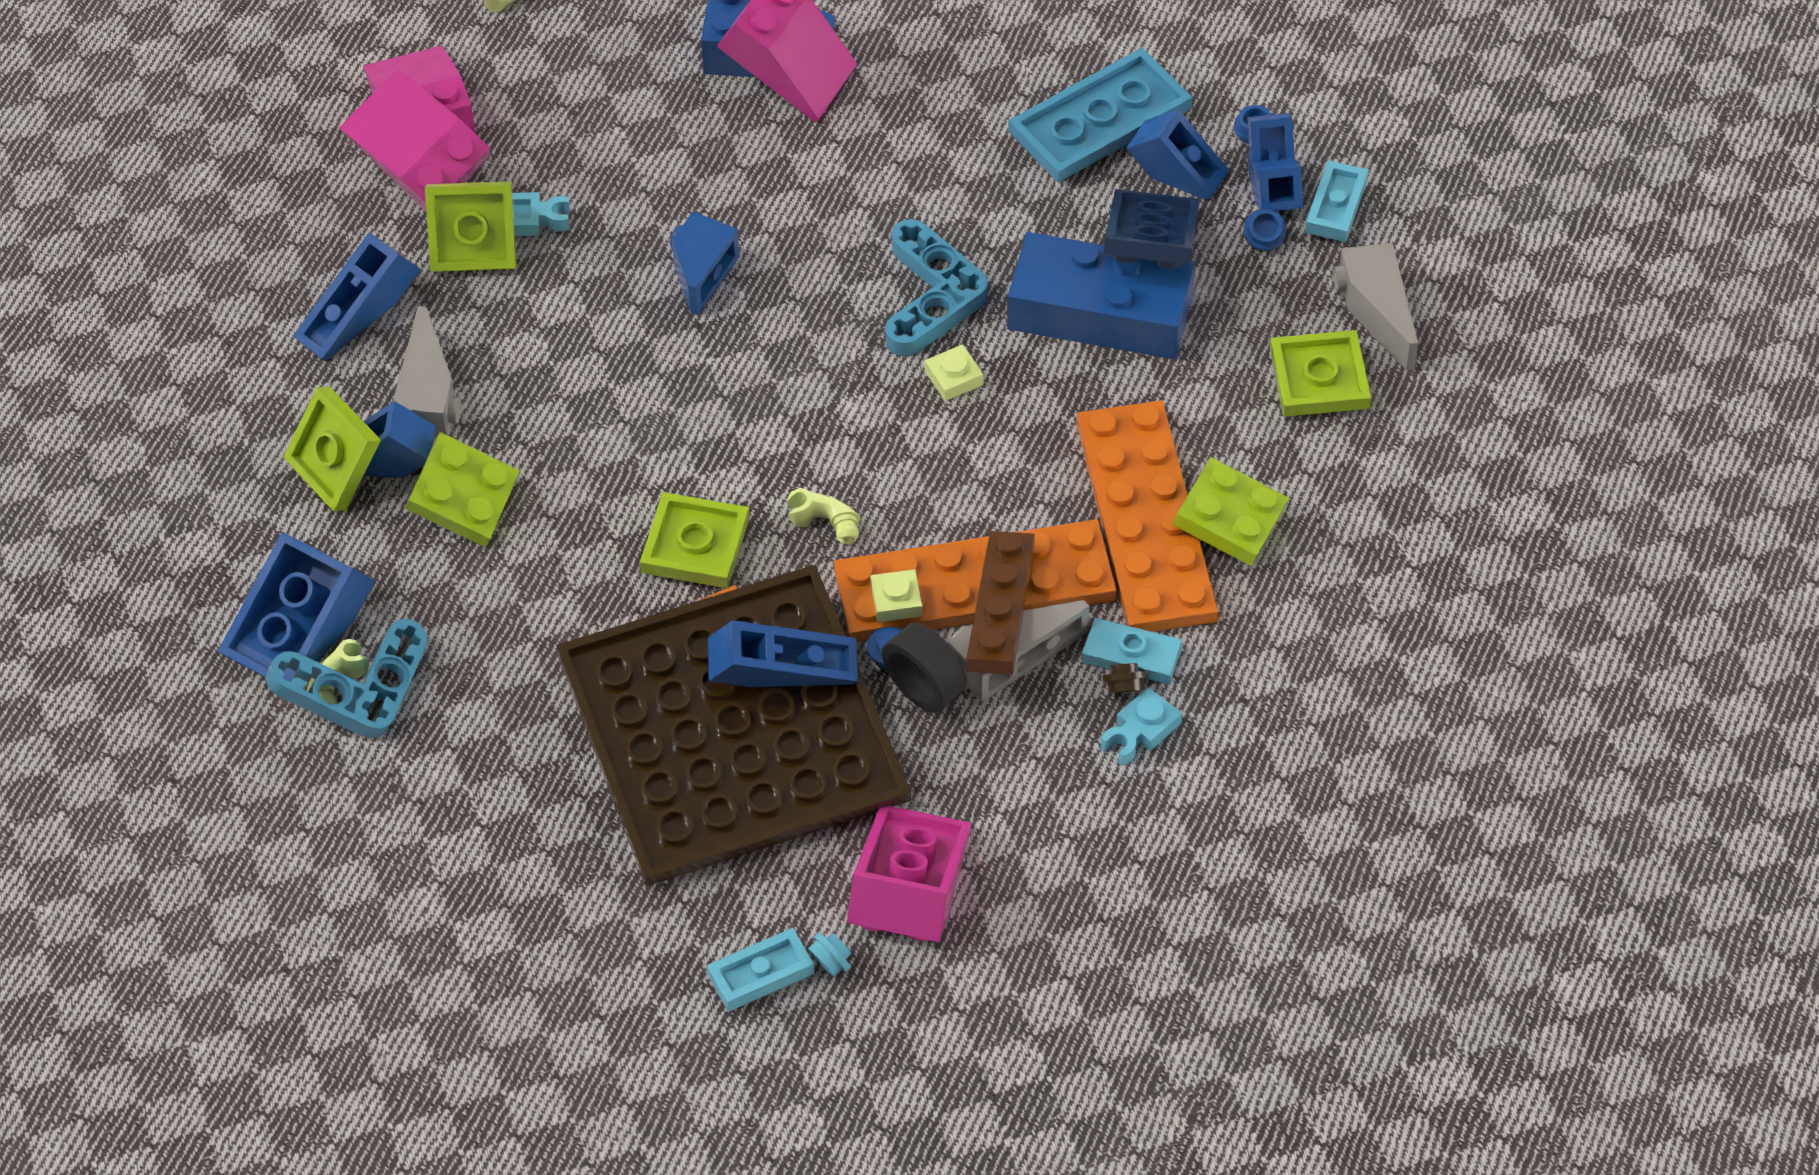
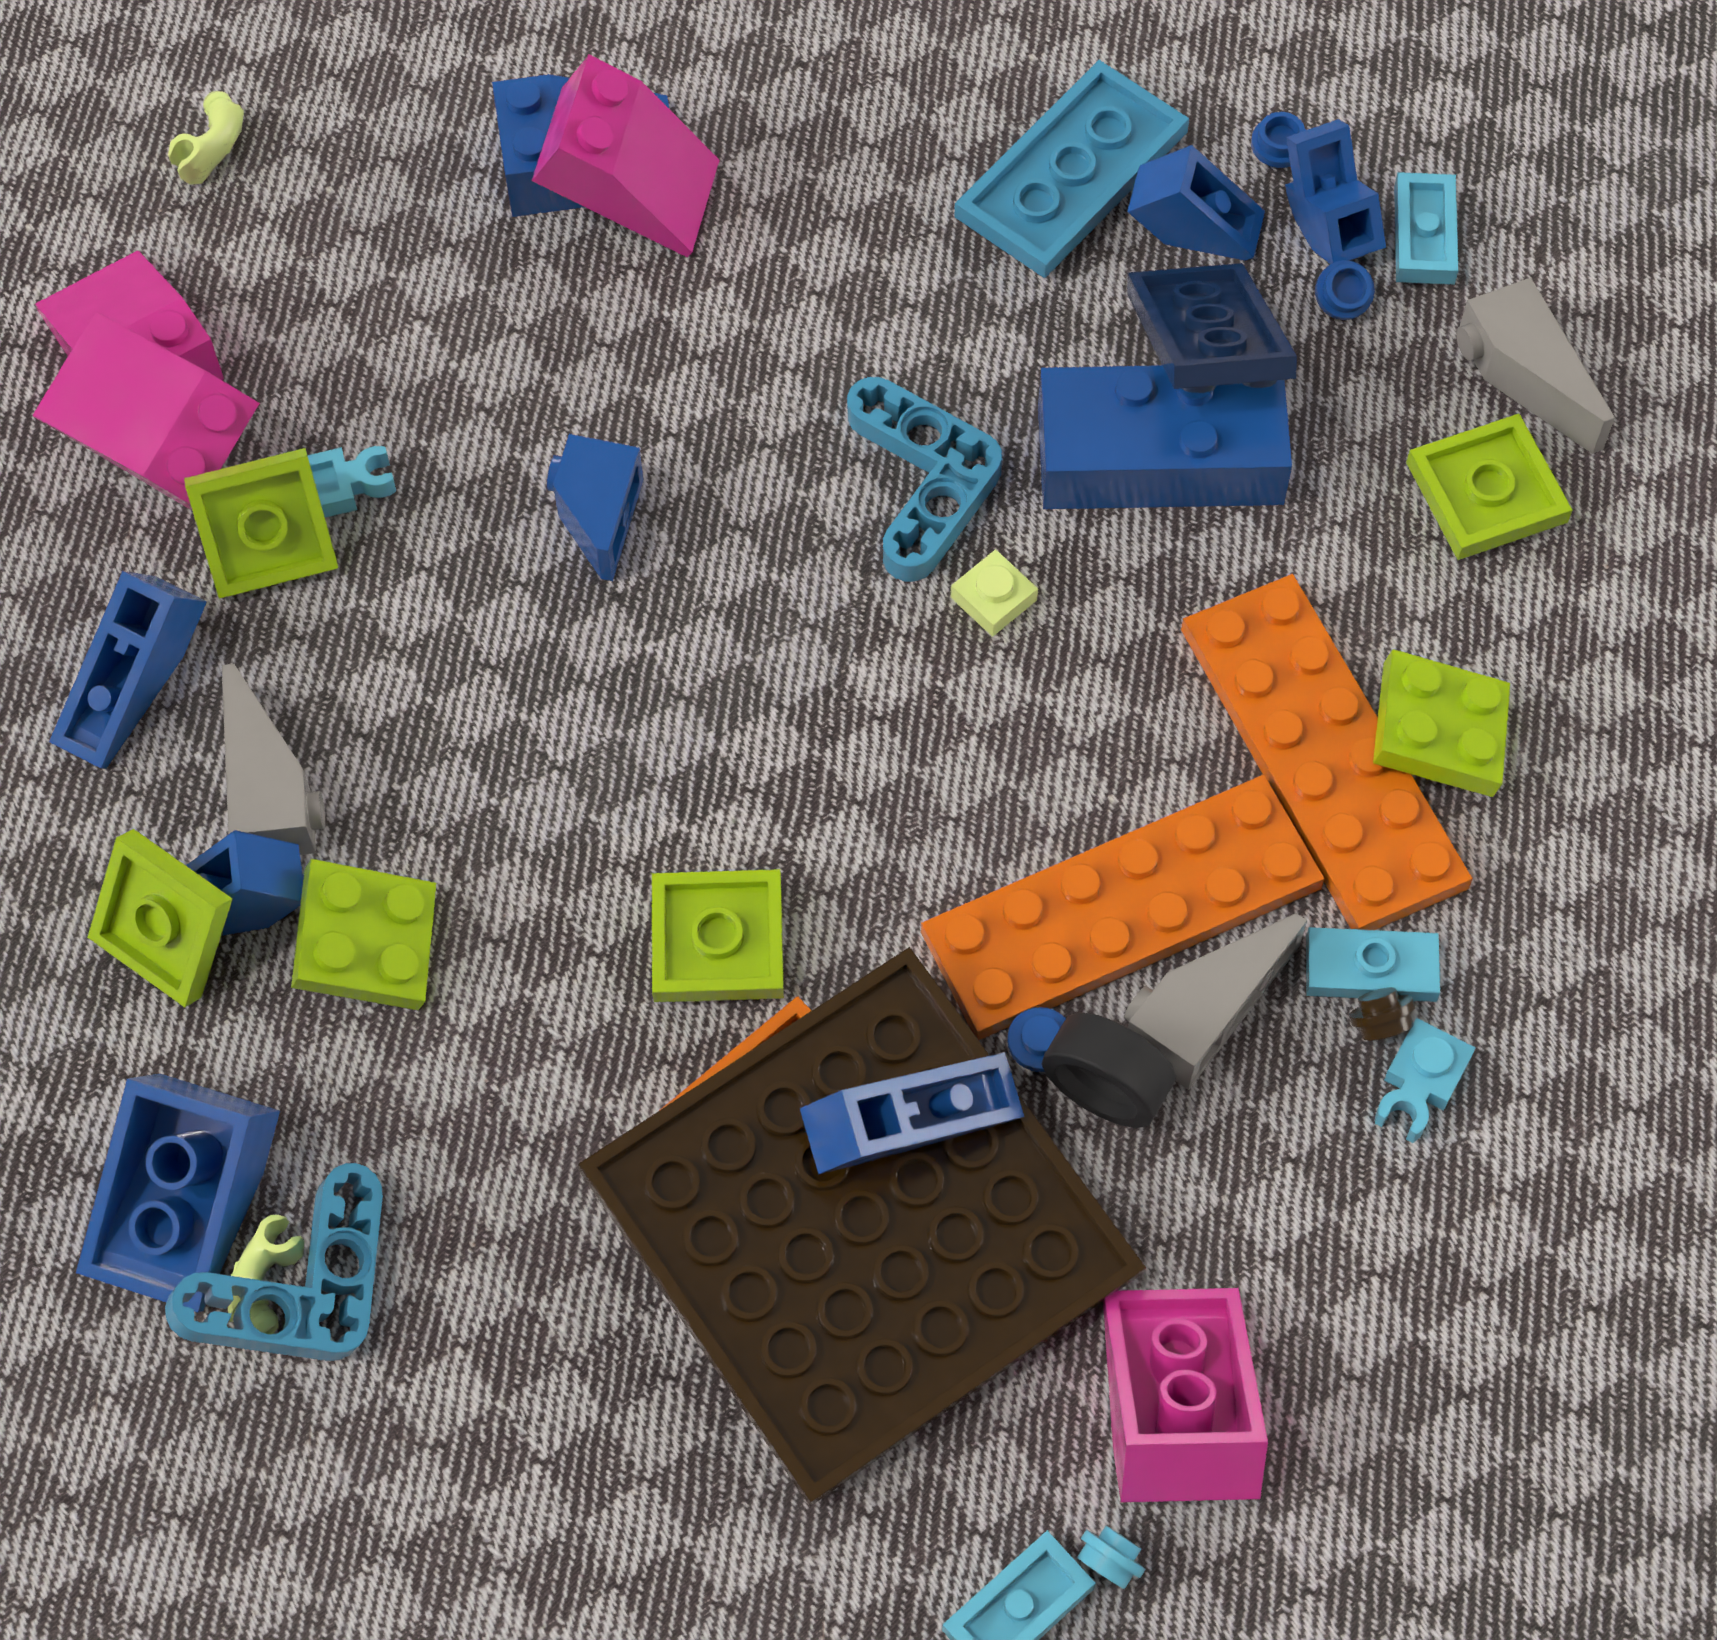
camera: 15 degrees left, 10 degrees up
yellowish green piece [787,488,861,544] -> none
yellowish green plate [870,569,922,622] -> none
reddish brown plate [966,531,1035,675] -> none

